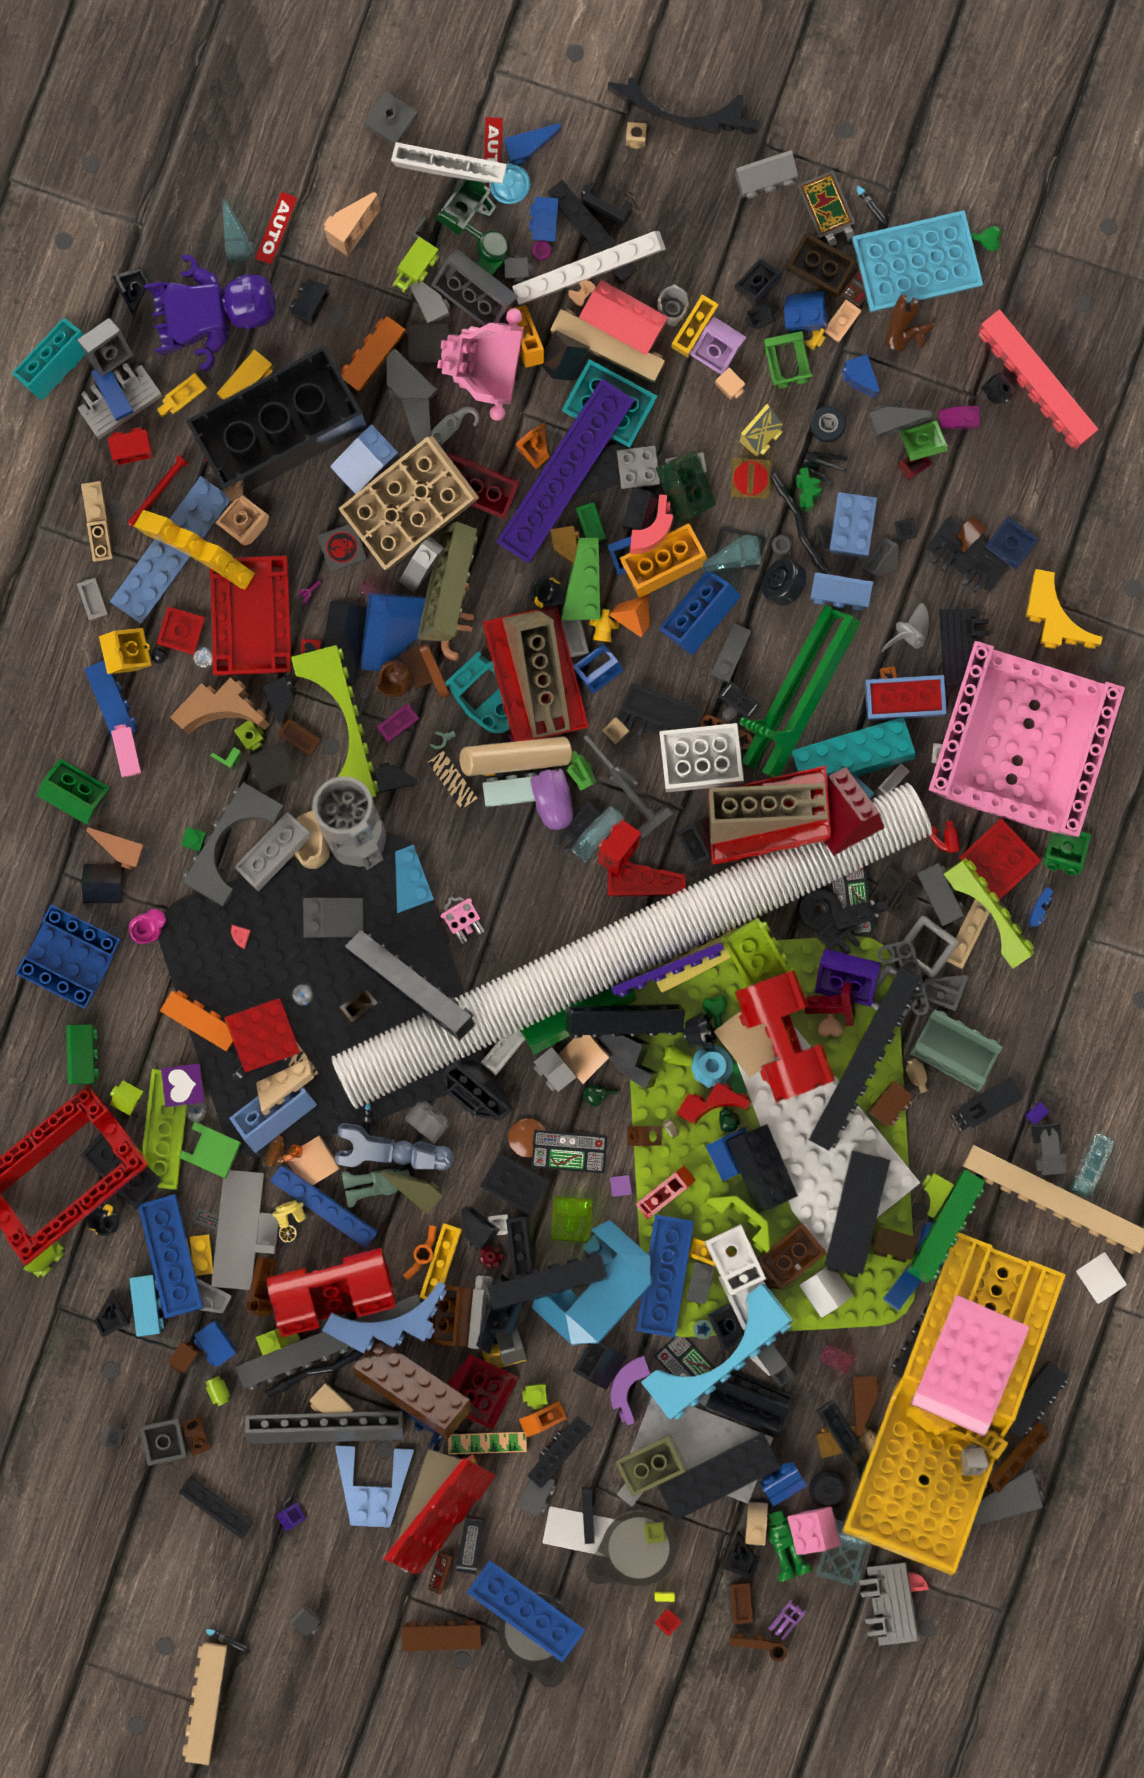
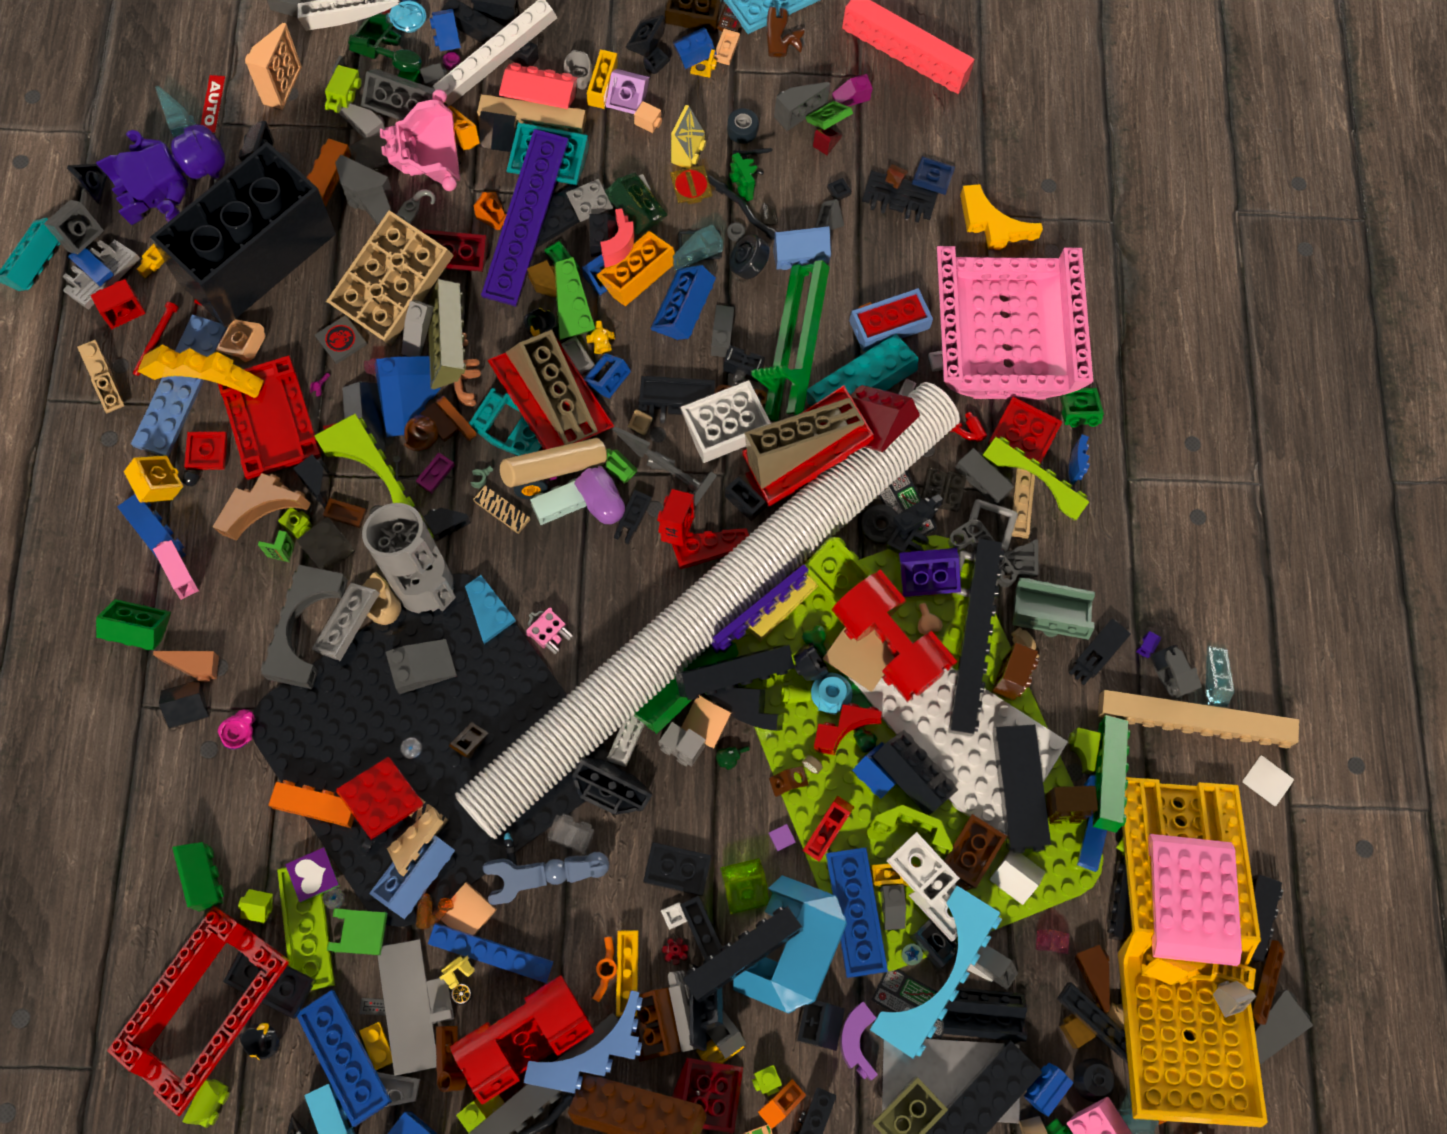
camera: 30 degrees left, 15 degrees down
blue slope [15,904,121,1009] -> none
light grey tile [77,578,108,621] -> none
green brick [181,827,207,852] -> none
clear tile [193,647,213,668] -> none
coral tile [231,925,251,949] -> none
slope [330,425,399,494] -> none
sand green piece [341,1169,410,1208] -> none
brick [345,930,476,1041] -> none
olive slope [381,1171,443,1214] -> none
black slope [461,1206,500,1250] -> none
dark orange dish [508,1118,545,1157] -> none
sticker [531,1130,607,1173] -> none
light nougat piece [568,280,596,307] -> none
clear light blue slope [572,806,625,863] -> none
orange slope [609,594,650,637] -> none
bright green panel [763,331,812,389] -> none
dark red bracket [804,983,856,1026] -> none
medium blue brick [829,492,877,558] -> none
blue slope [841,354,880,398] -> none
light grey piece [882,603,929,653] -> none
black hinge [939,608,990,687] -> none
black brick [981,372,1016,405] -> none

